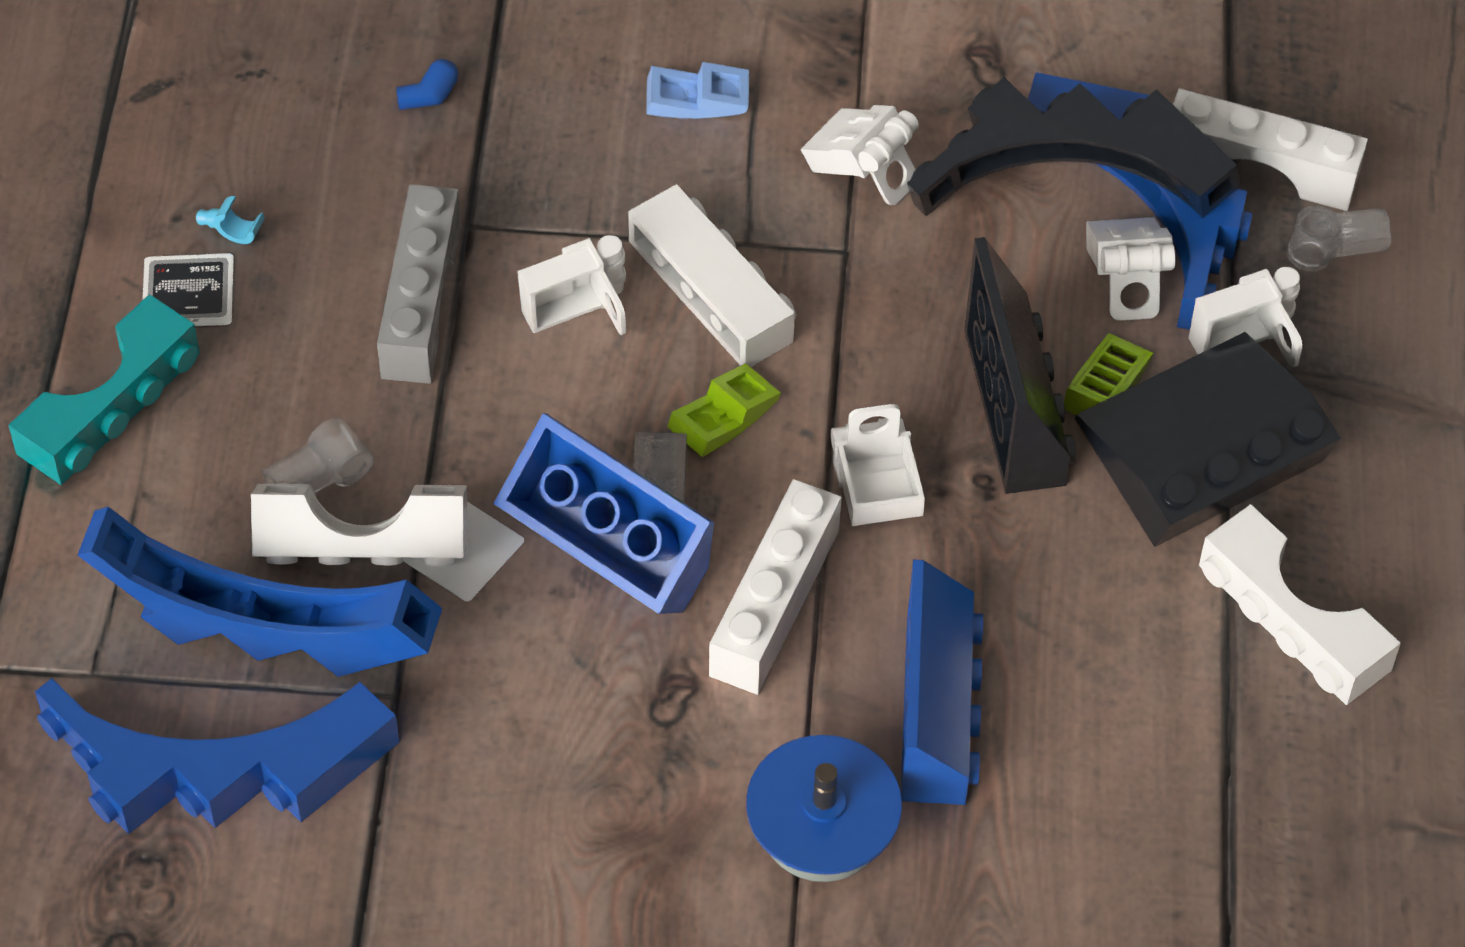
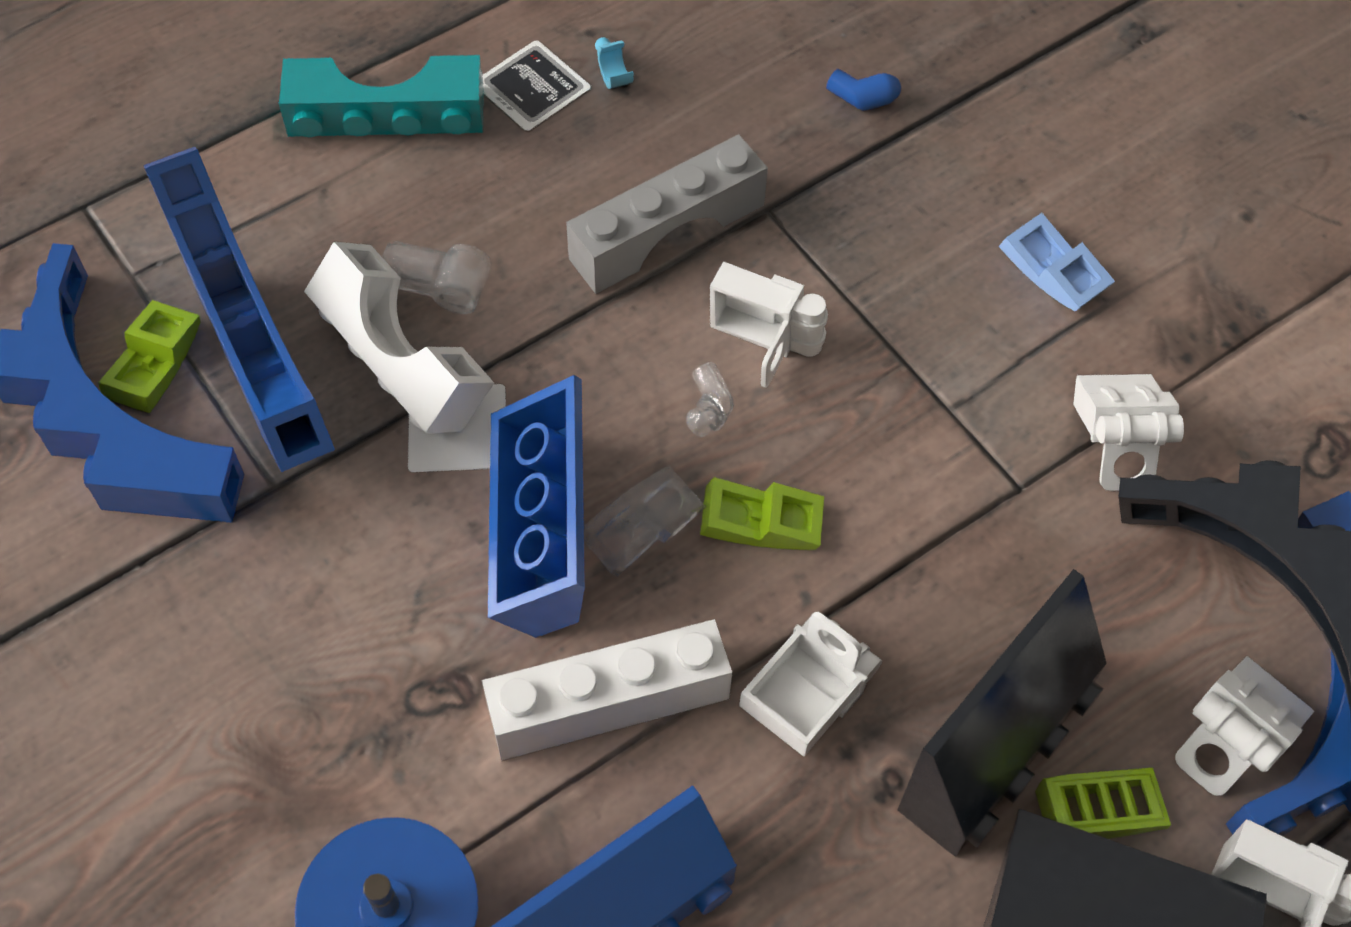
camera: 50 degrees right, 5 degrees up
white brick [628,184,796,367] -> none
none -> lime slope [98,300,201,413]
none -> clear arm [686,362,734,437]

